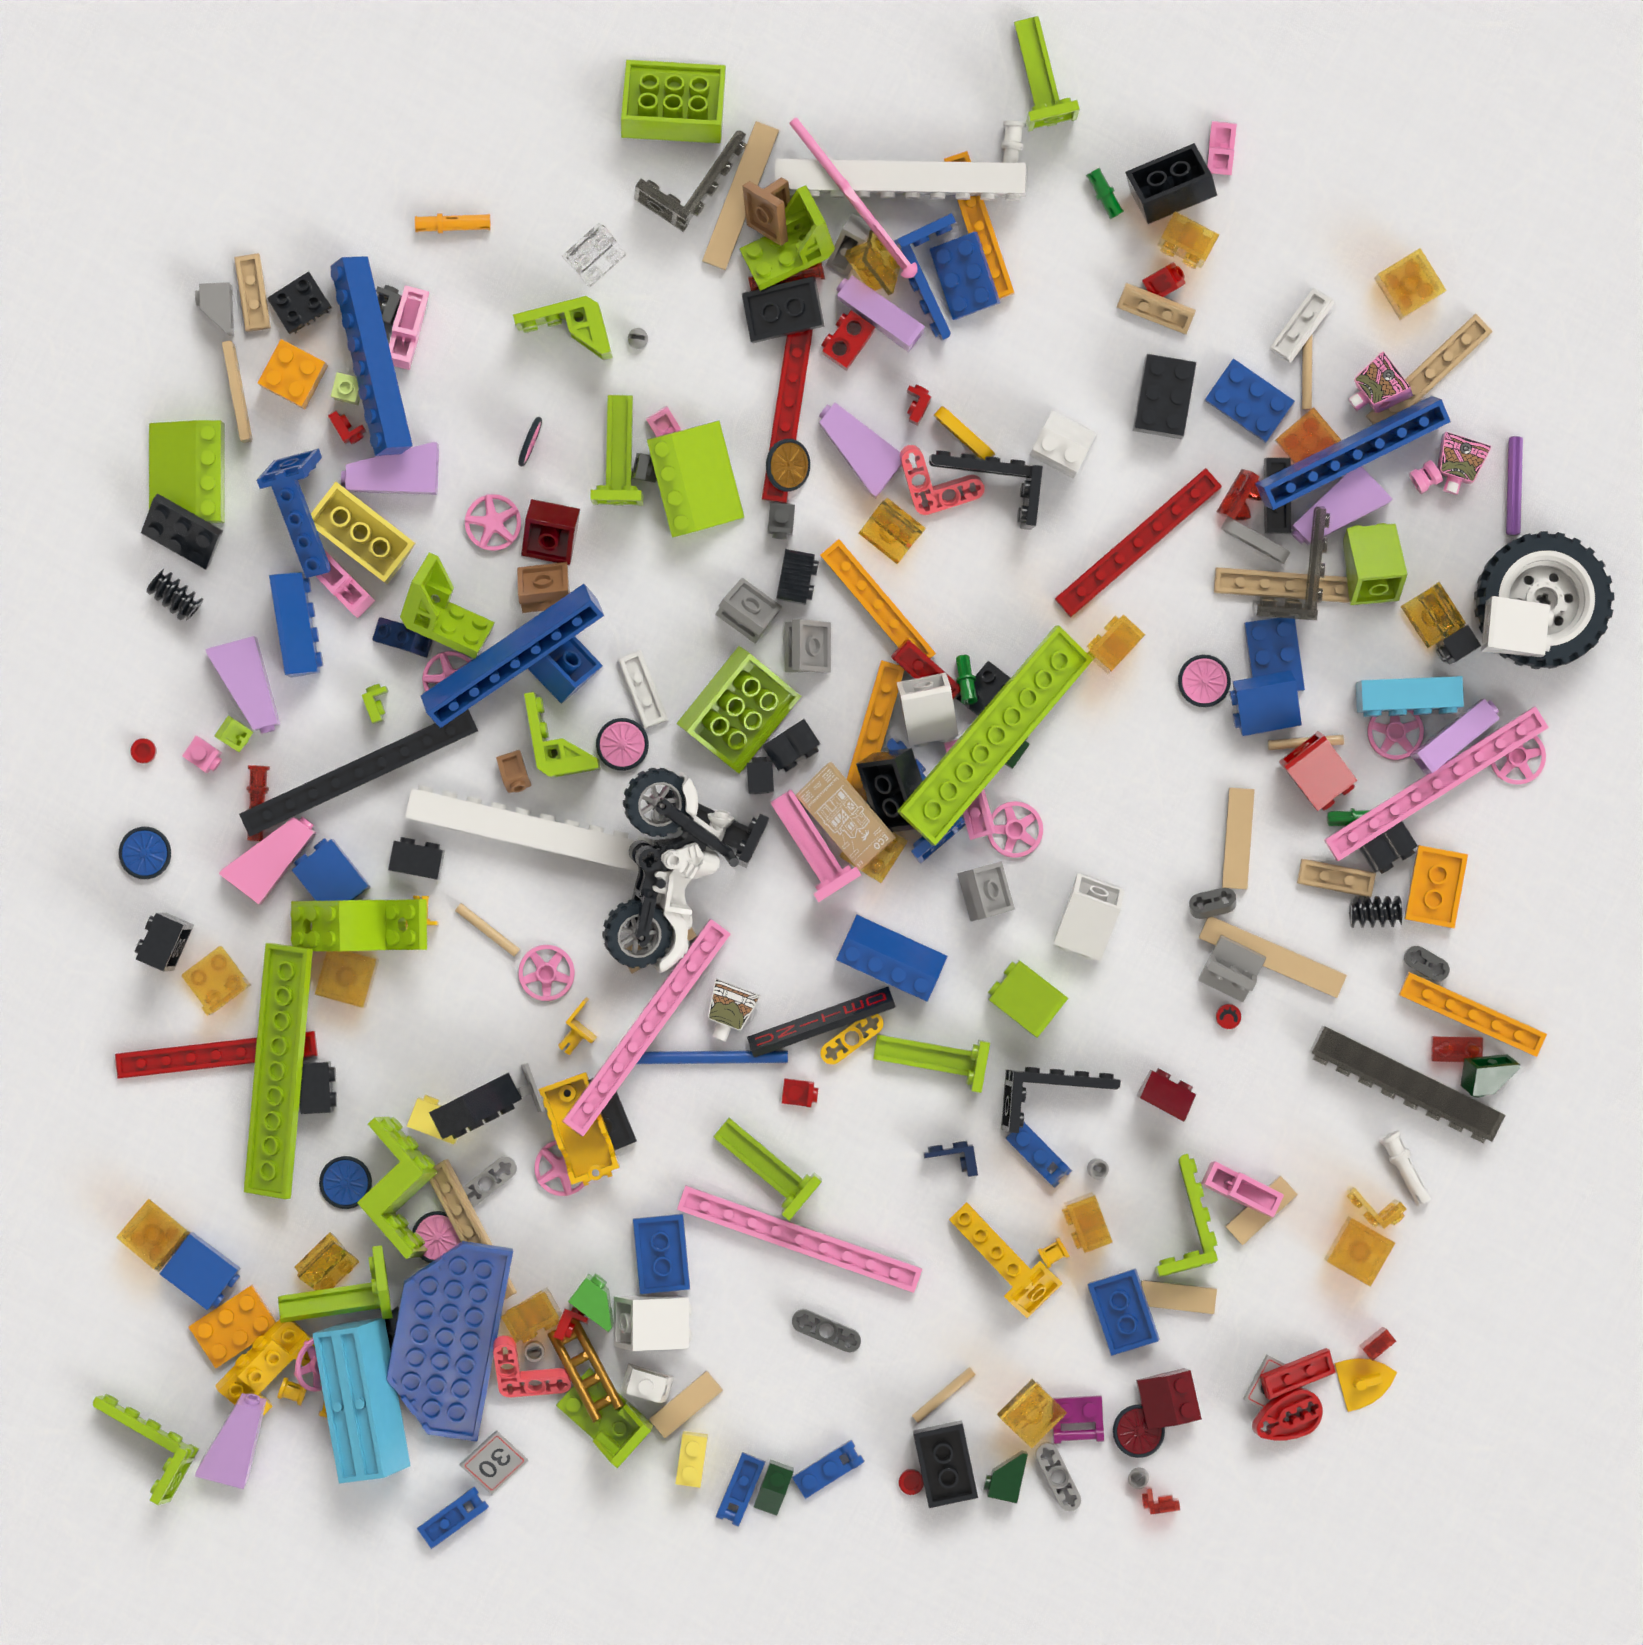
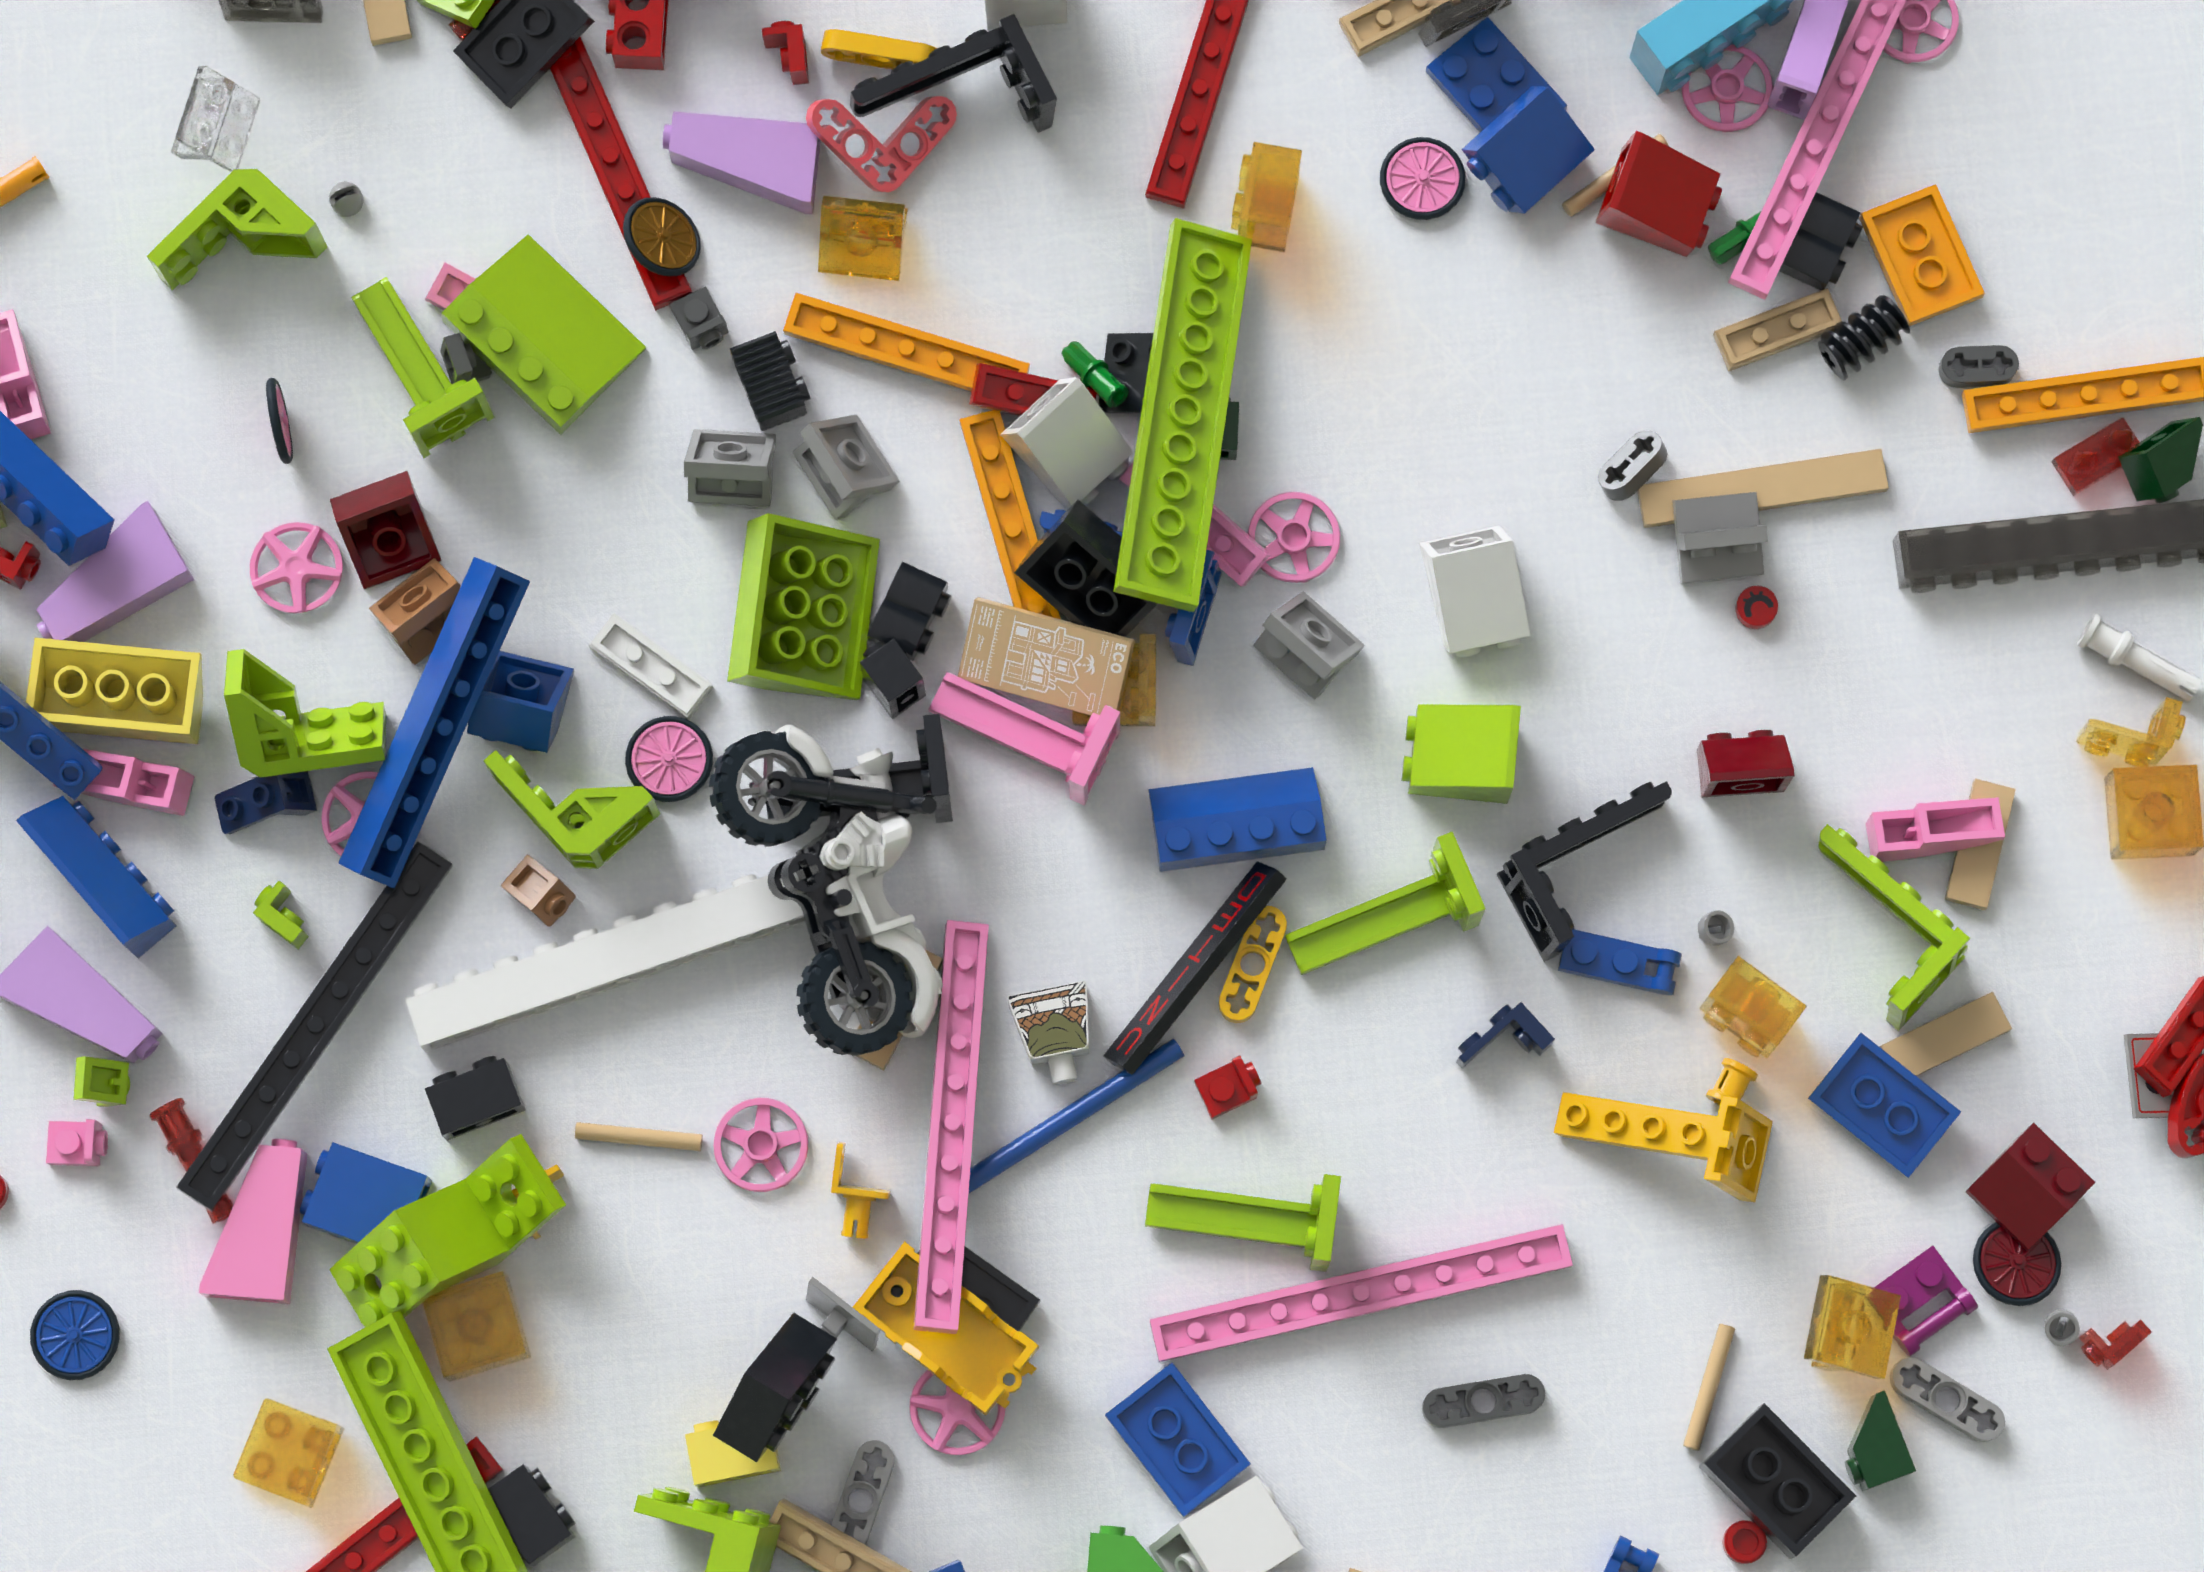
camera: 30 degrees left, 10 degrees down
black brick [135,913,194,972] -> none
tan tile [1222,788,1255,889] -> none

